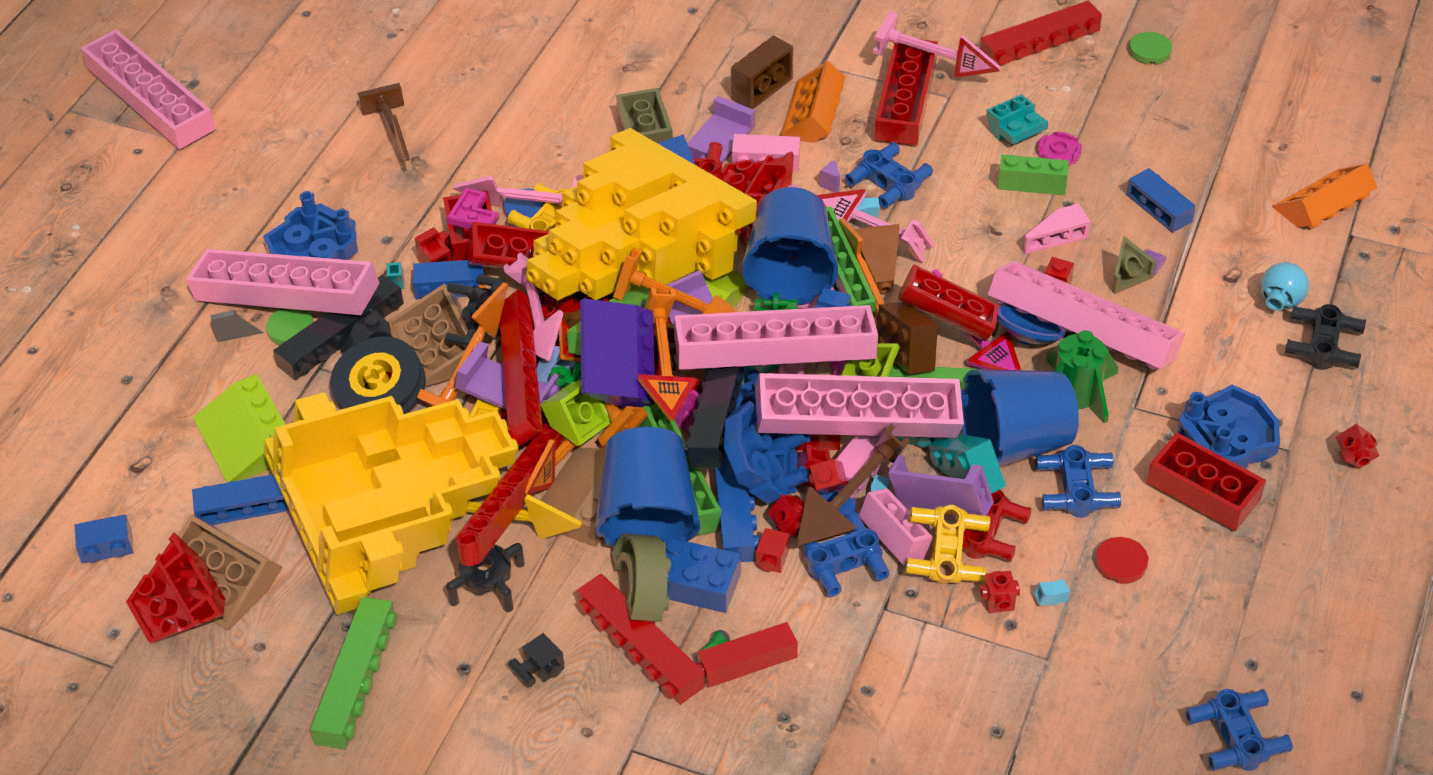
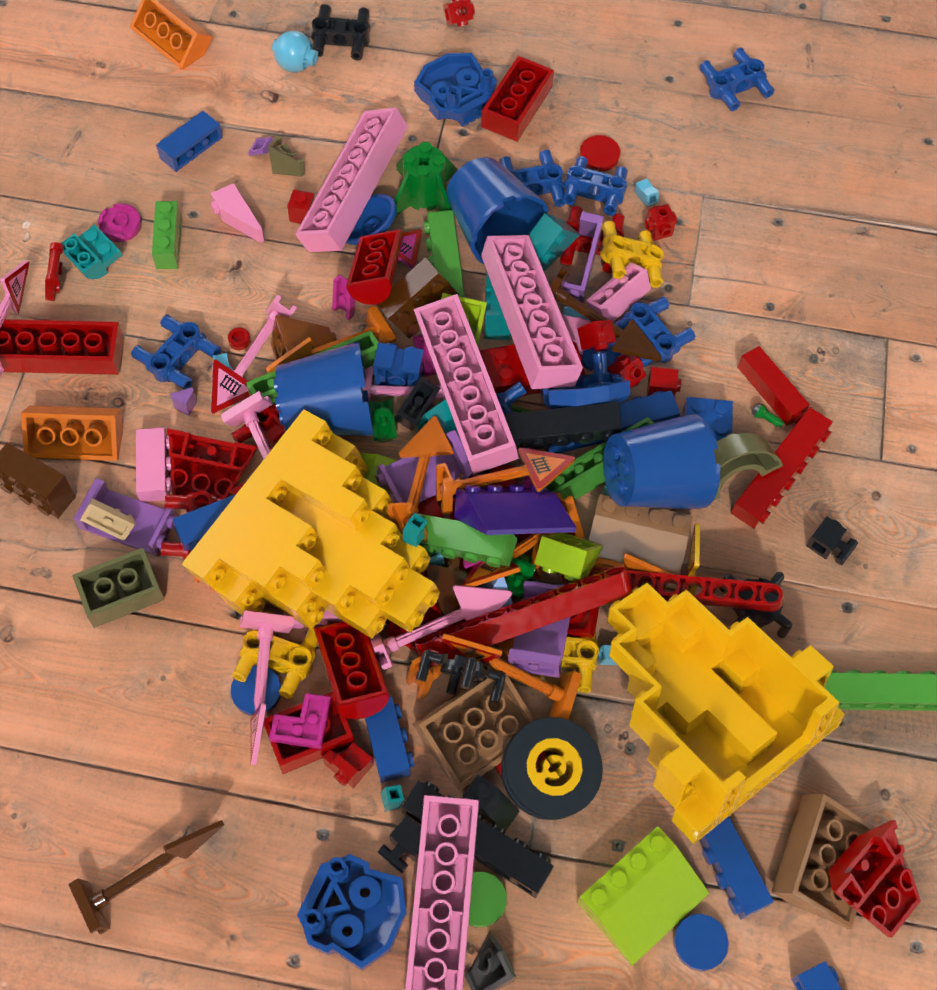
camera: 105 degrees left, 15 degrees up
none -> red plate [45,242,64,301]
none -> tan plate [80,498,136,541]
none -> red tile [228,327,251,350]
none -> teal piece [403,513,428,547]
none -> blue piece [563,156,628,216]
none -> blue tile [673,914,729,971]

